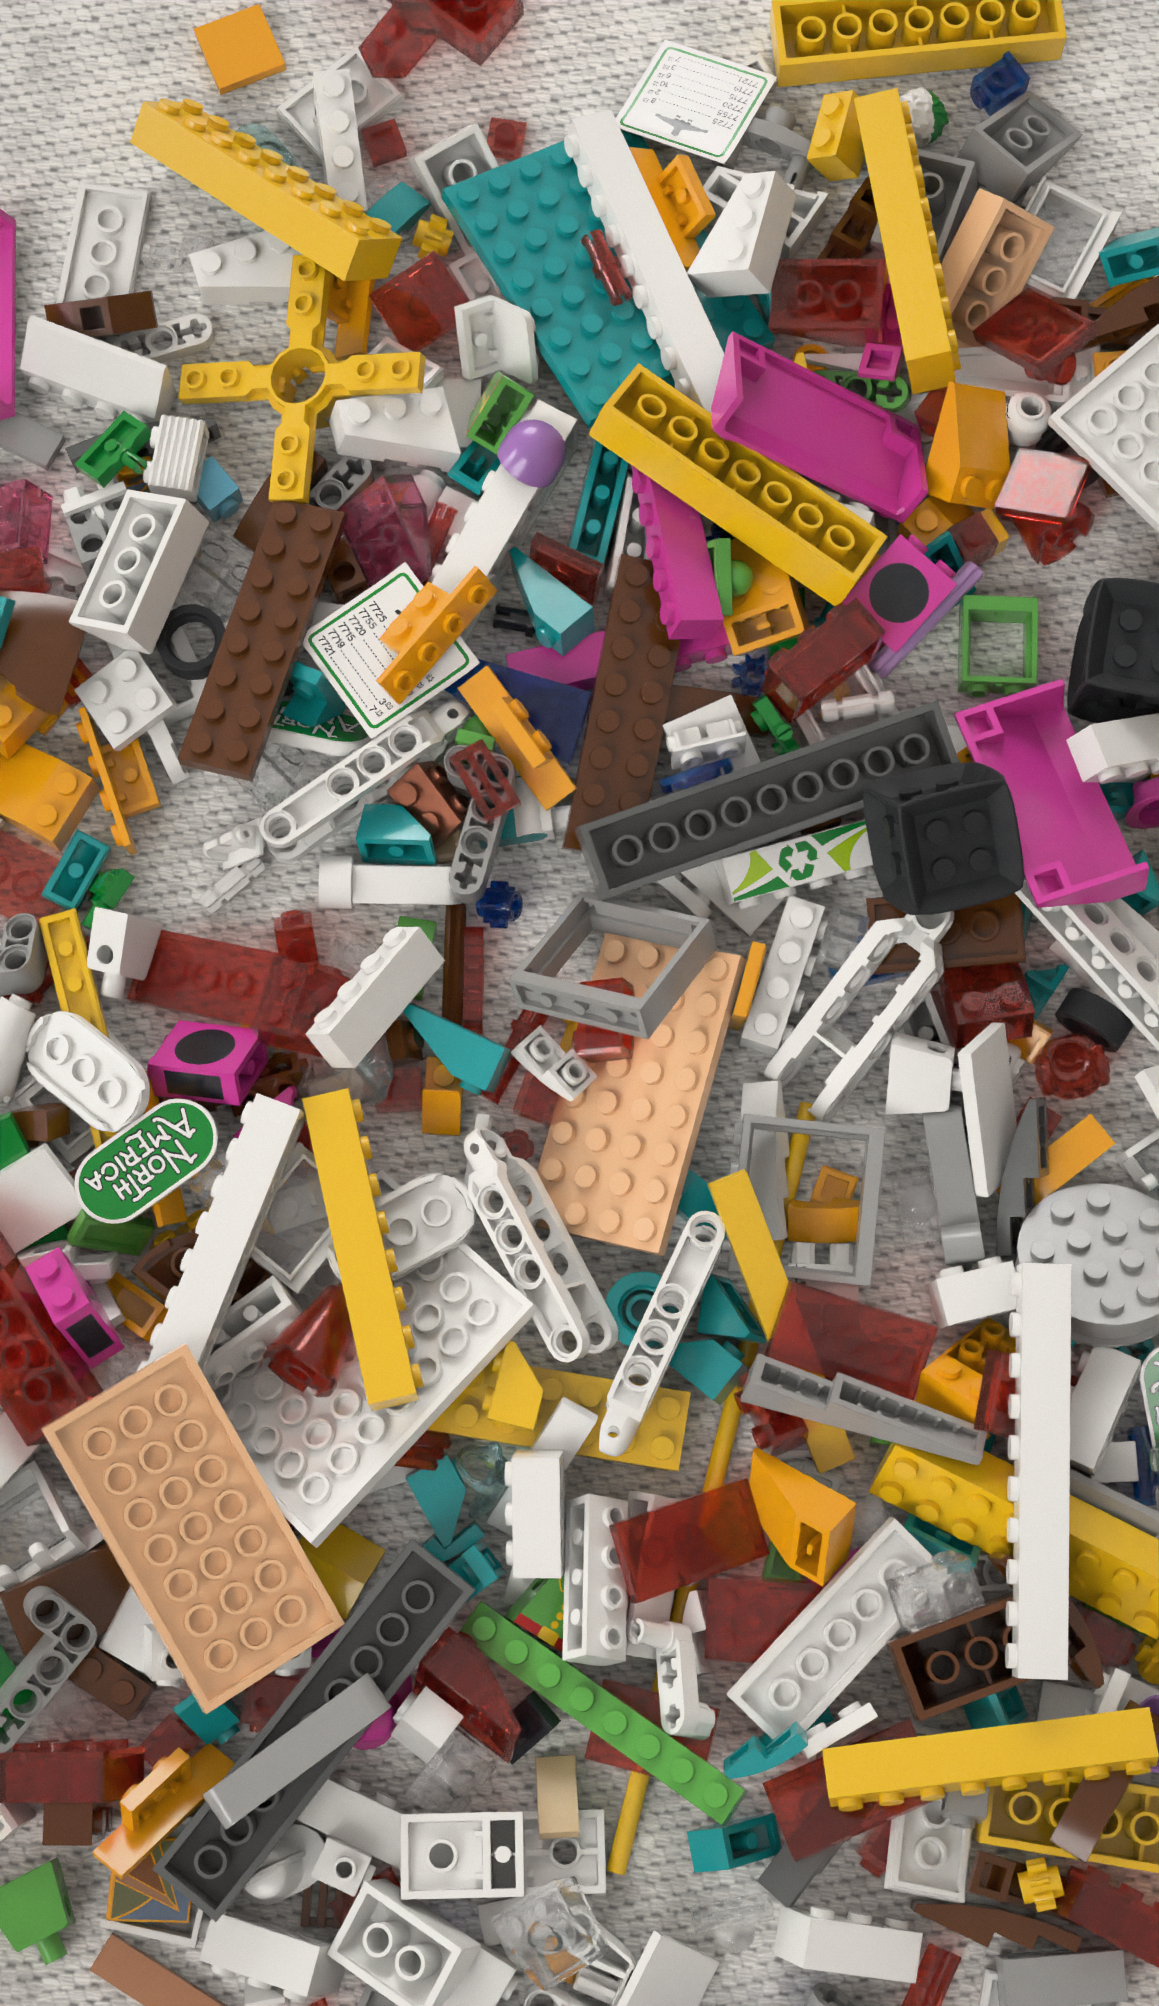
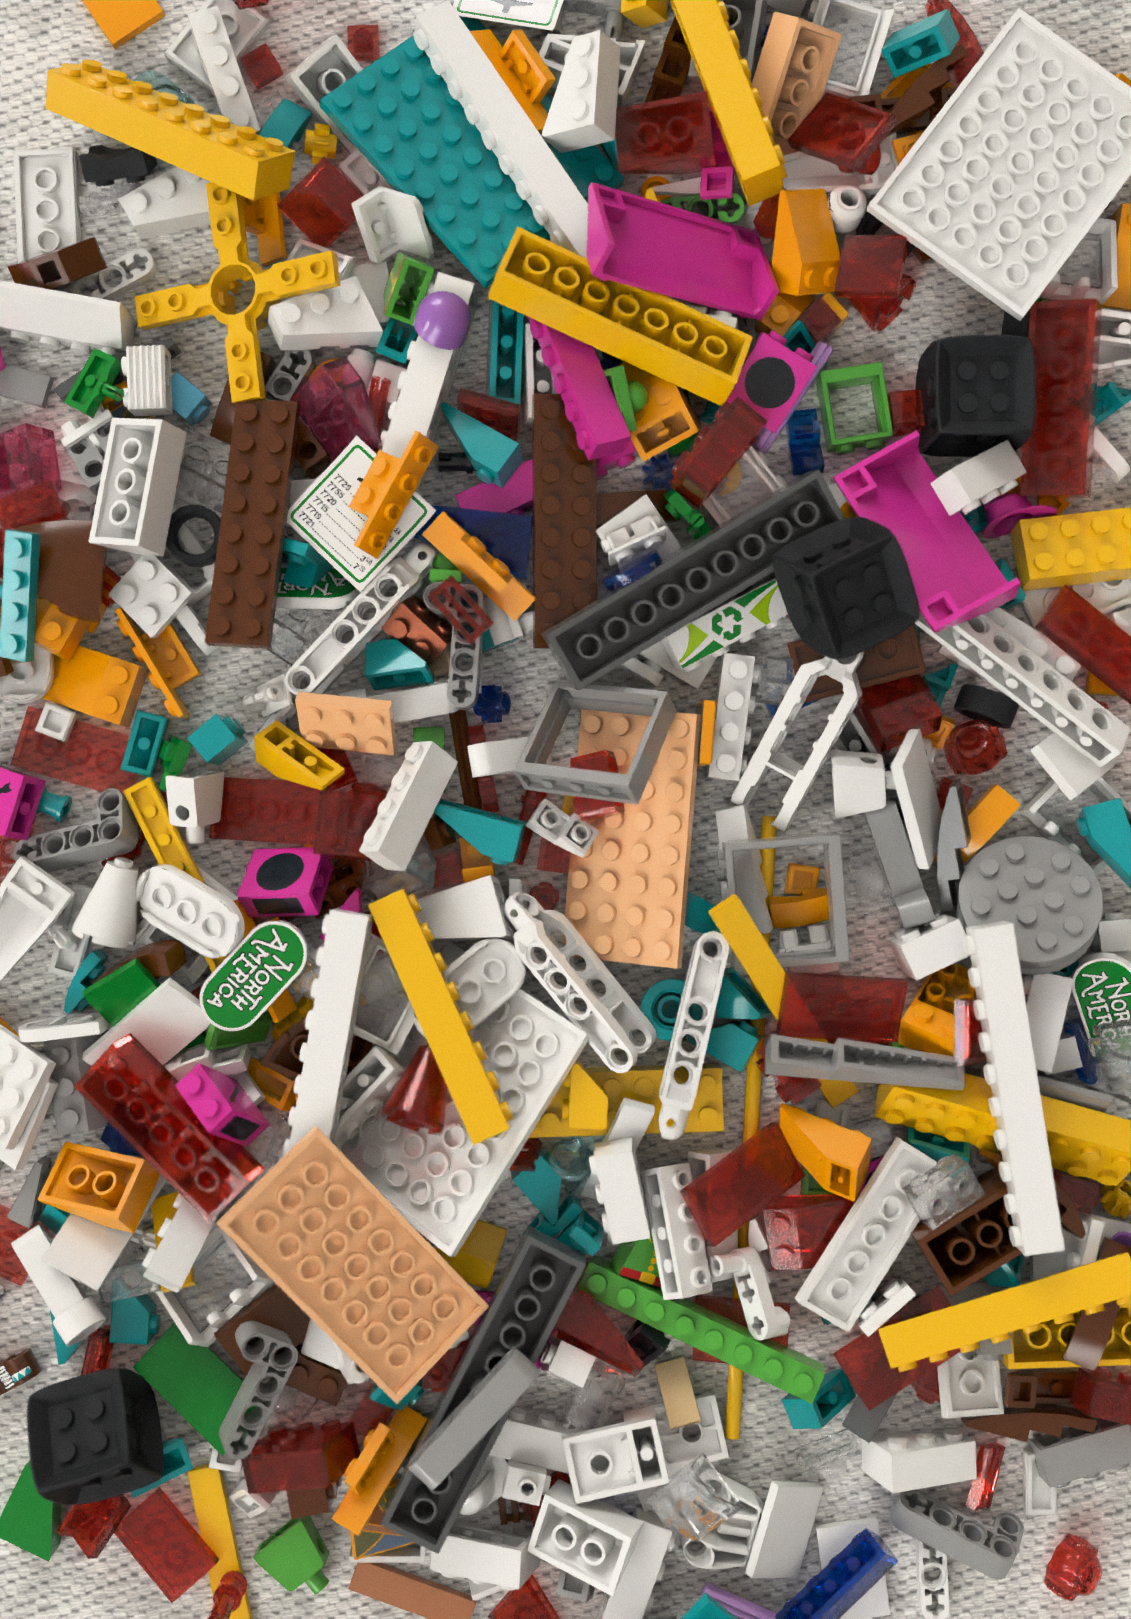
camera: 10 degrees left, 10 degrees up
clear red pin [581,229,633,306] -> none
teal slope [724,1721,808,1779] -> none
white axle [821,691,895,722] -> none
yellow gear [1017,1857,1065,1912] -> none
none -> black brick [79,145,157,187]
none -> teal brick [187,714,248,765]
none -> yellow slope [254,720,345,790]
none -> light nougat plate [295,692,397,756]
none -> white slope [417,875,514,942]
none -> white beam [467,737,552,778]
none -> clear blue slope [786,408,825,476]
none -> clear red panel [887,389,925,437]

